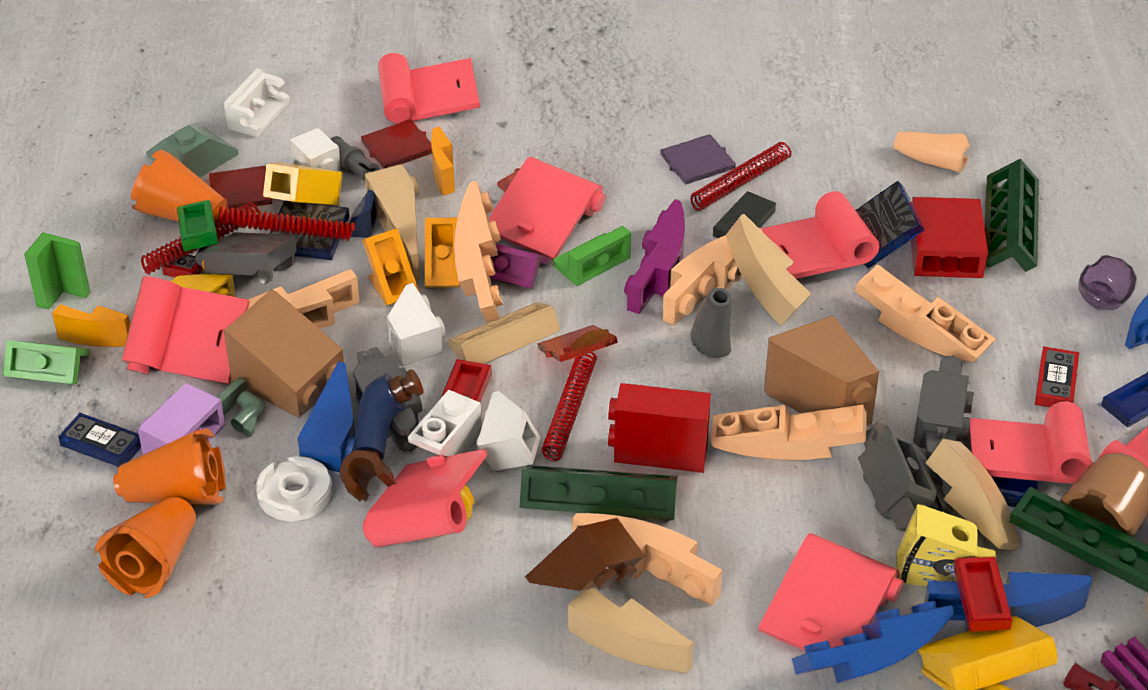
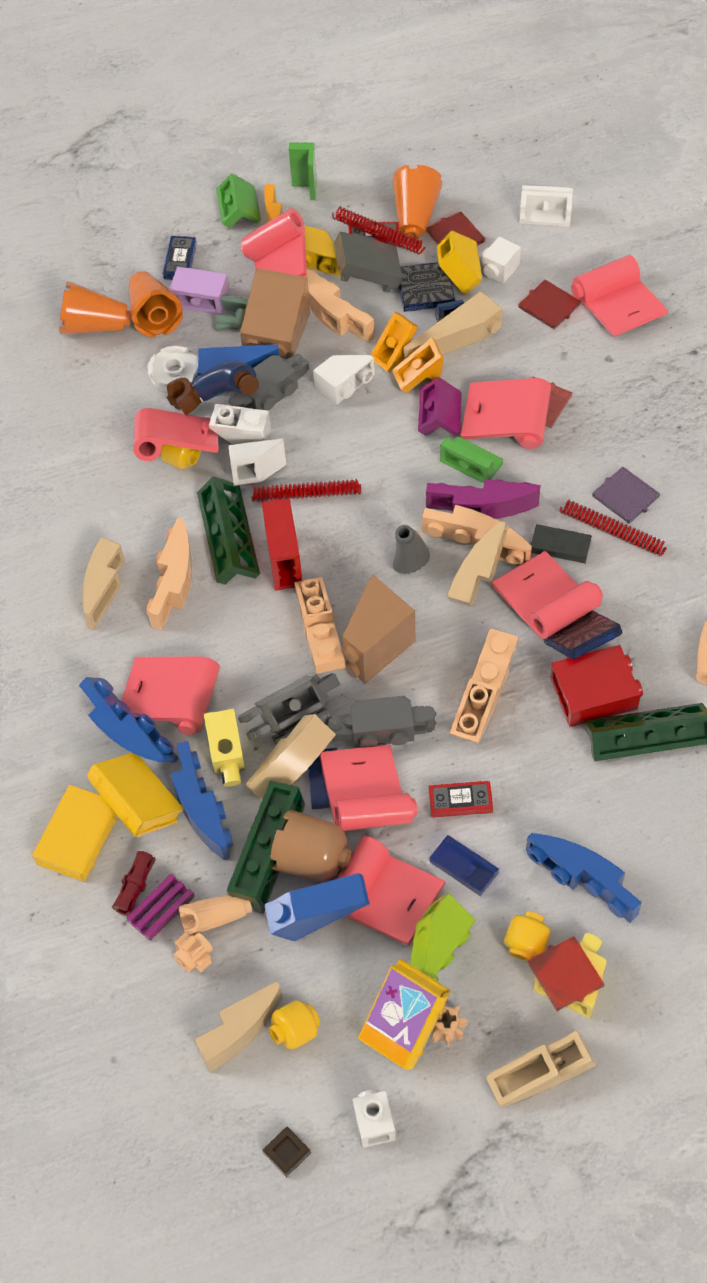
camera: 75 degrees right, 15 degrees up
sand green slope [146,123,239,178] -> none
green tile [176,200,219,251] -> none
red piece [218,206,355,242] -> none
dark grey pin [330,136,380,181] -> none
light orange slope [431,126,455,196] -> none
red tile [440,359,492,402] -> none
tan slope [447,302,560,364] -> none
light nougat slope [455,180,503,323] -> none
reddish brown slope [525,518,645,591] -> none
clear red piece [537,325,618,362] -> none
red tile [953,556,1013,632] -> none
clear purple hair [1078,255,1137,310] -> none

